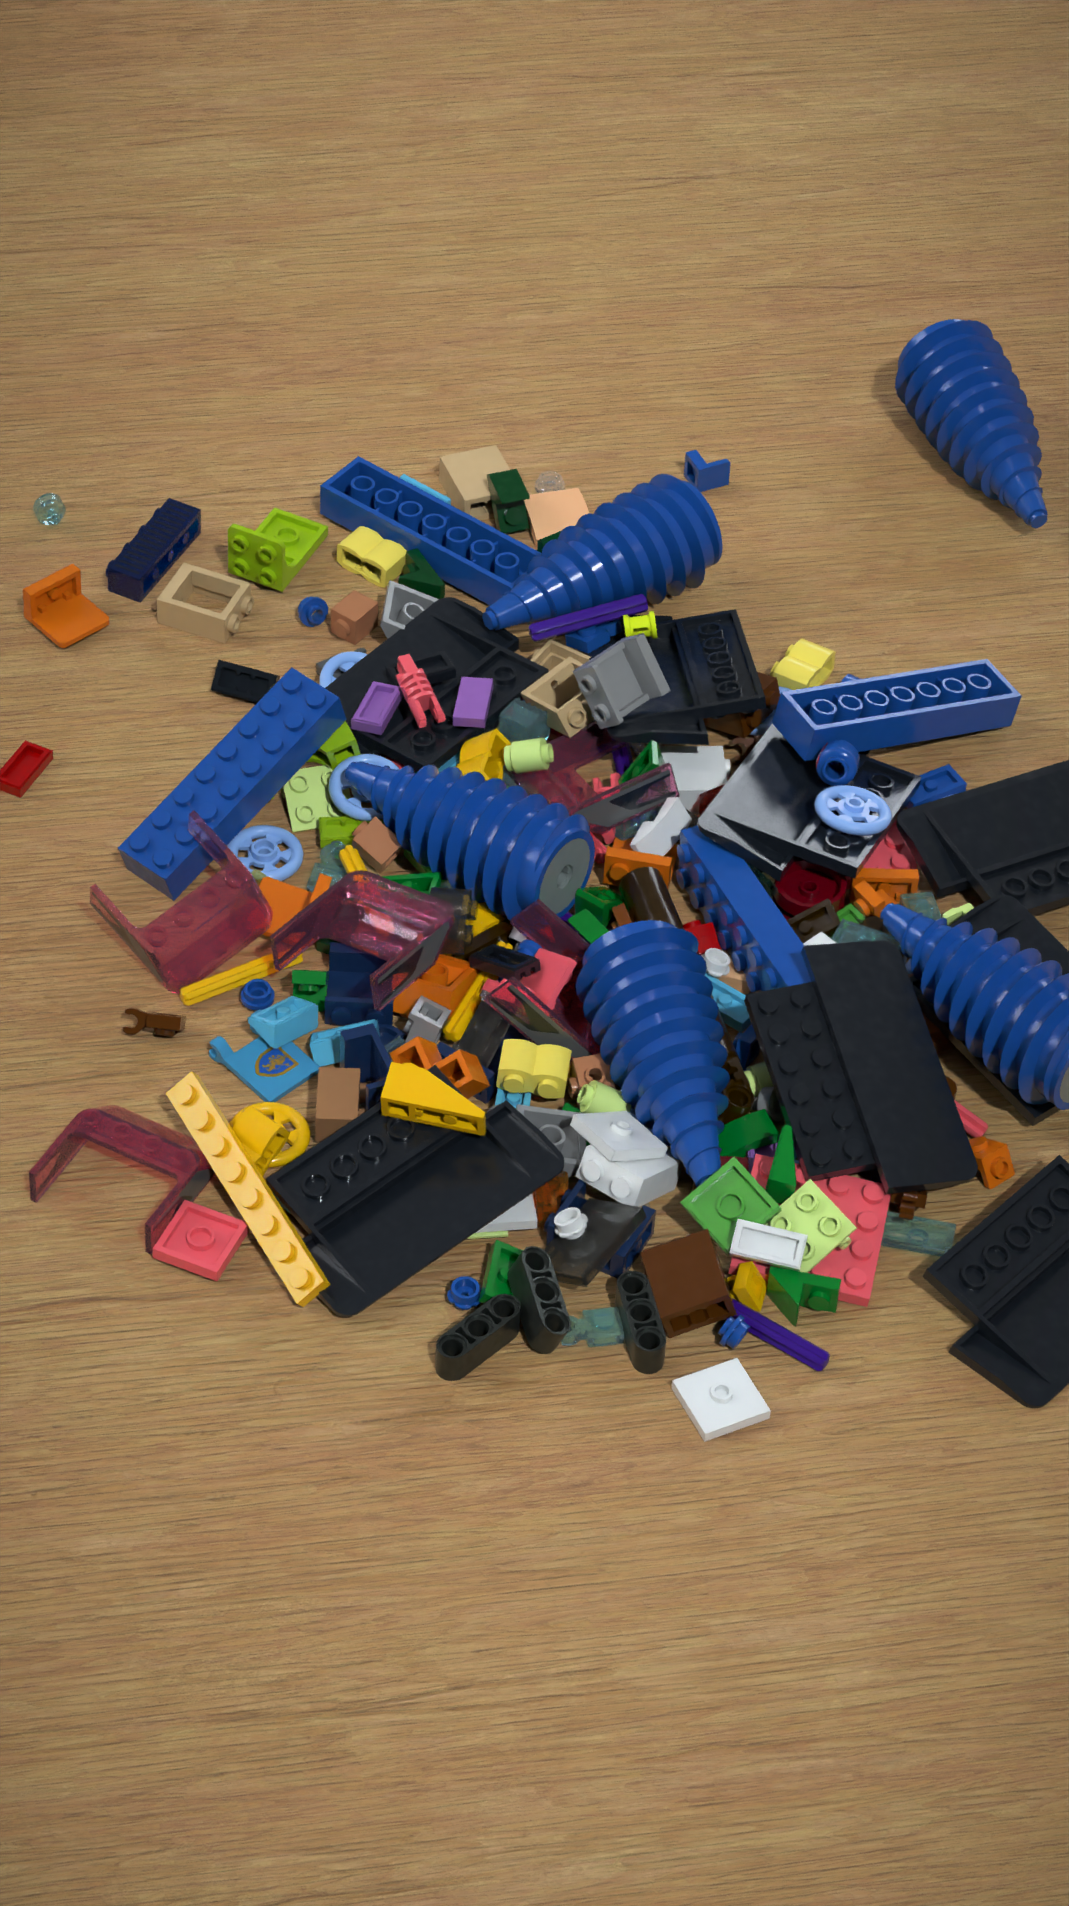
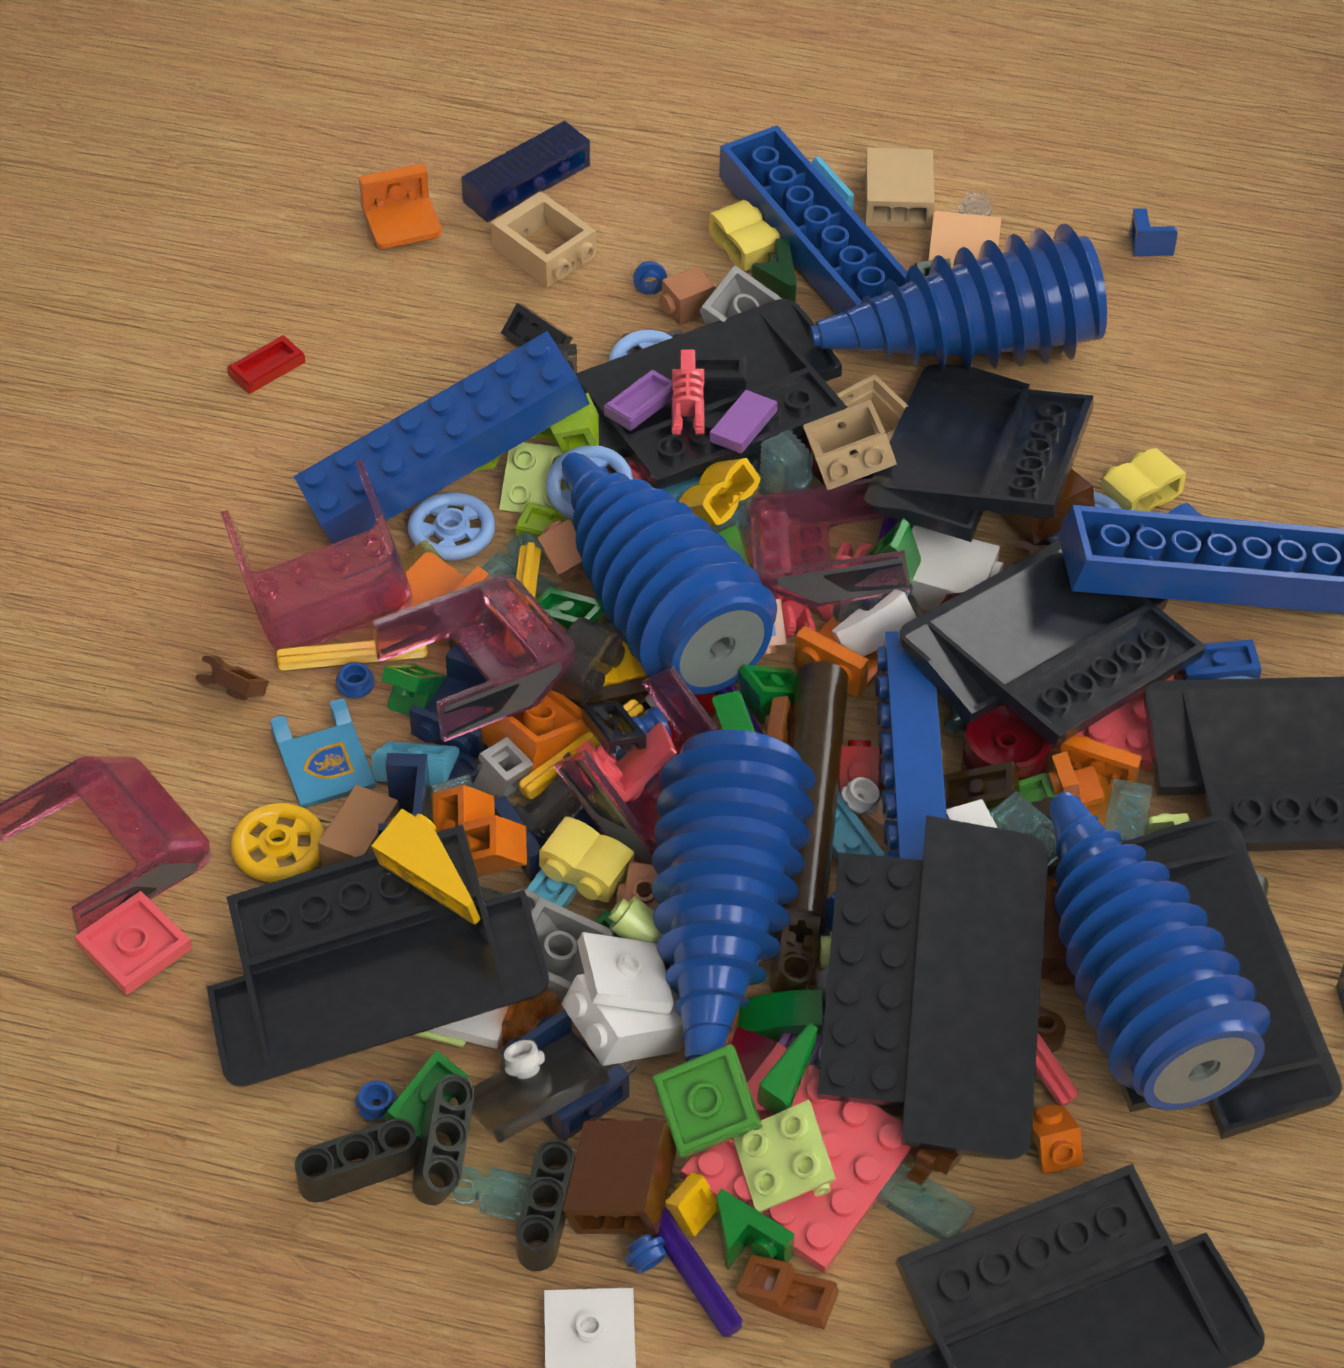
camera: 25 degrees right, 5 degrees up
clear light blue tile [33,493,66,525] -> none
yellow plate [166,1071,330,1307] -> none
lime bracket [228,507,328,592] -> none
yellow brick [232,1105,290,1177] -> none
medium azure slope [248,995,318,1049] -> none
dark green slope [487,469,530,533] -> none
yellowish green brick [504,738,554,774] -> none
dark purple axle [528,594,648,642] -> none
blue plate [565,619,622,654] -> none
light grey panel [573,633,671,729] -> none
neon yellow bush [623,611,658,639] -> none
white tile [729,1219,808,1272] -> none
light blue plate [814,785,892,836] -> none
blue head [816,740,860,786] -> none
none -> dark orange slope [736,1254,839,1329]

